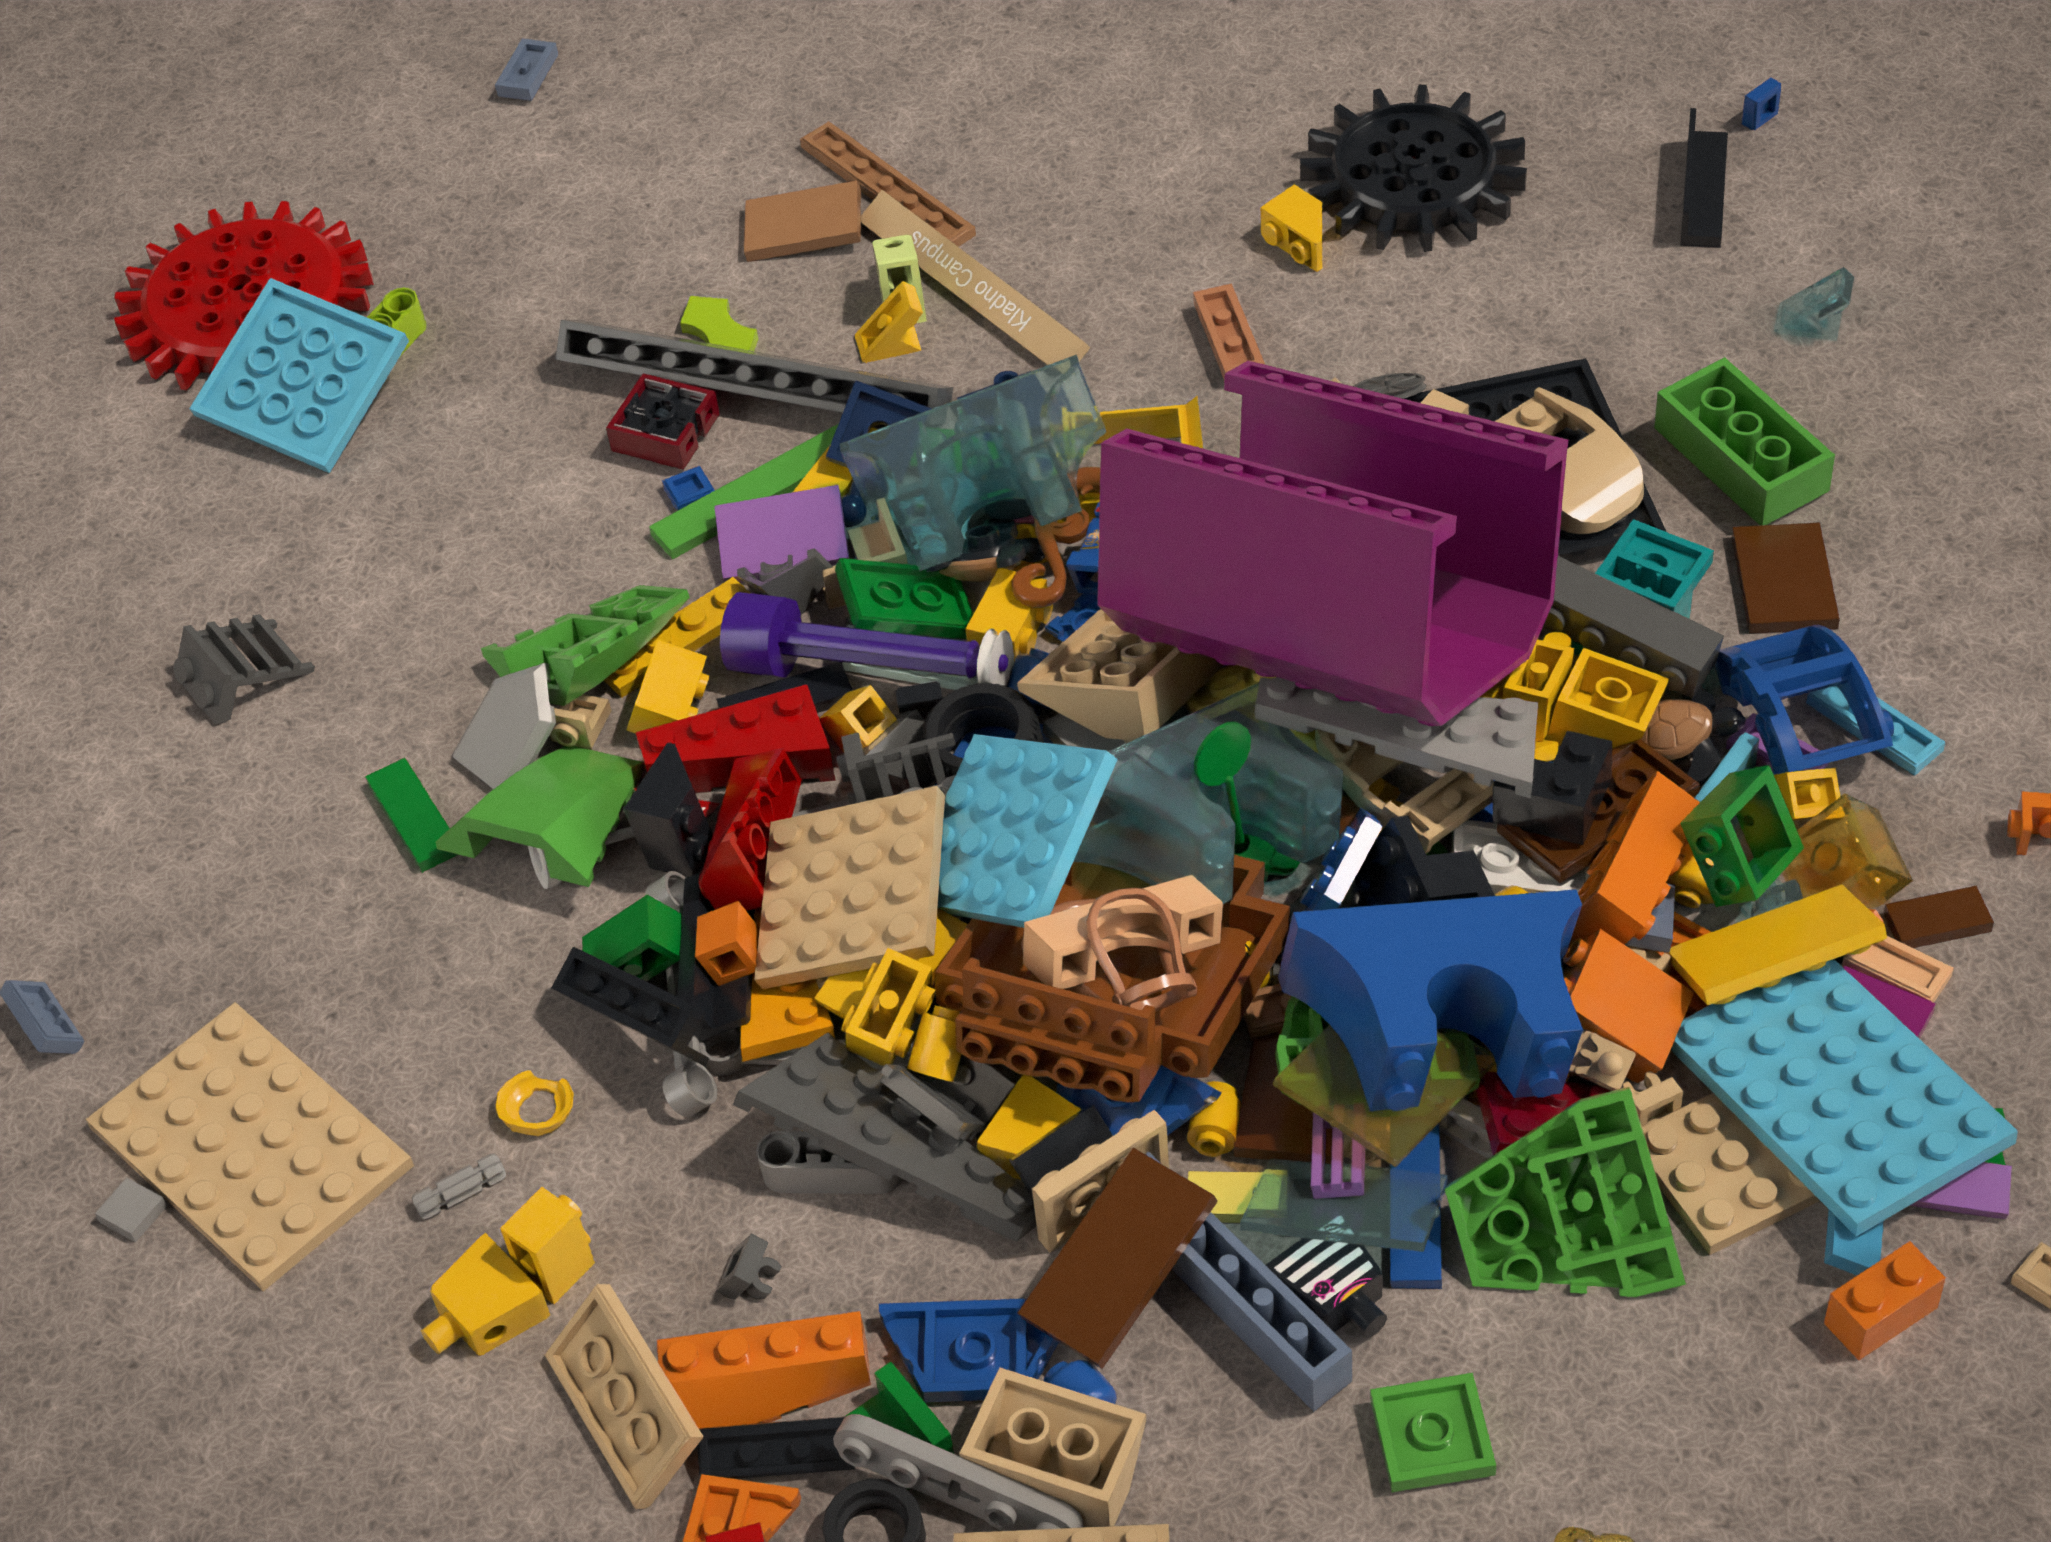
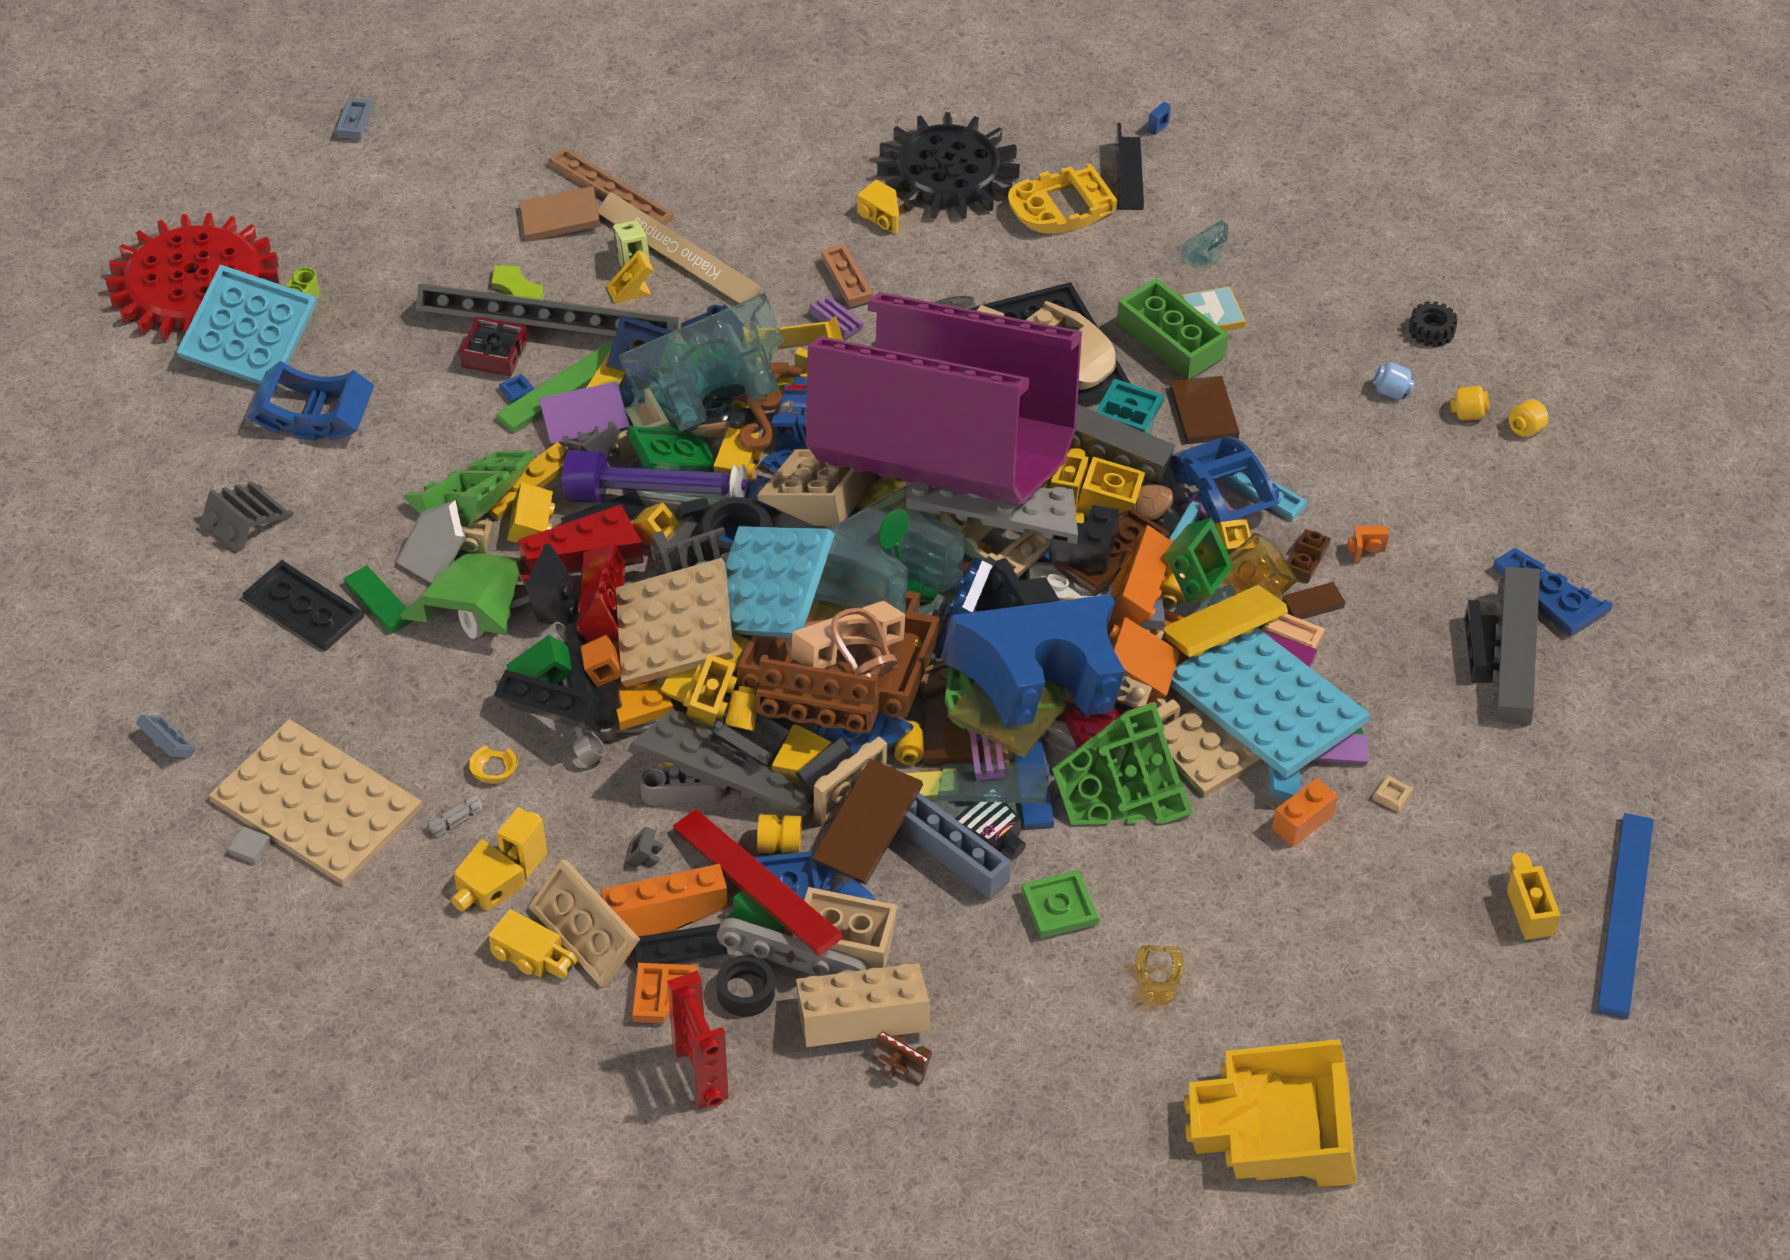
camera: 15 degrees left, 0 degrees up
none -> black tile [242,560,364,651]
none -> blue window [247,361,375,441]
none -> yellow brick [488,909,577,978]
none -> red tile [673,809,843,957]
none -> yellow wheel [757,814,802,854]
none -> medium lavender tile [809,296,864,339]
none -> yellow slope [1008,163,1117,234]
none -> tile [1181,286,1246,331]
none -> reddish brown slope [1283,529,1331,583]

